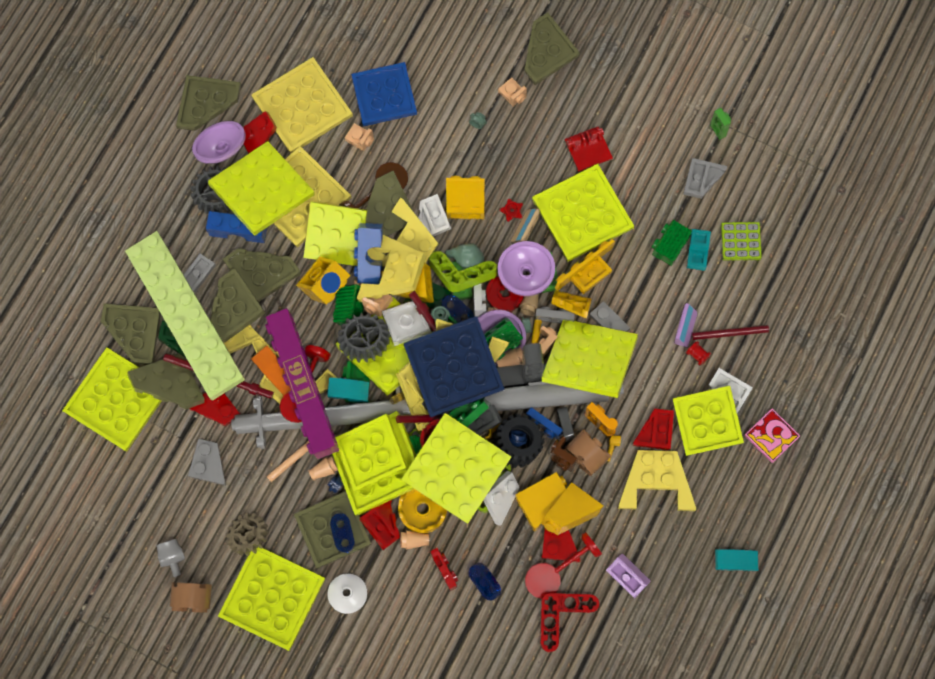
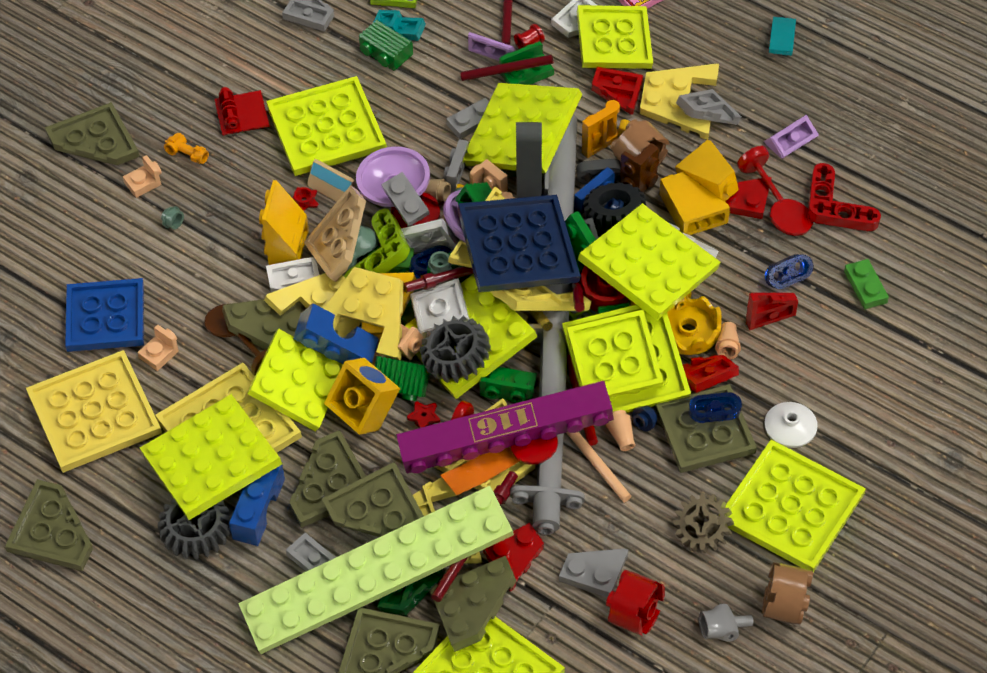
camera: 85 degrees left, 20 degrees down
lavender dish [192,121,246,164] -> none
red wing [243,111,277,153] -> none
teal slope [327,377,370,402] -> none
yellow wing [551,290,592,318] -> none
yellow bracket [555,239,615,294] -> none
none -> light orange bar [164,133,209,164]
none -> tan plate [304,185,366,282]
none -> light grey plate [381,172,429,227]
none -> red plate [407,401,441,428]
none -> dark red bar [460,54,554,81]
none -> green bracket [499,41,554,85]
none -> red brick [606,570,665,636]
none -> light grey wing [676,89,742,125]
none -> bright green plate [844,259,889,310]

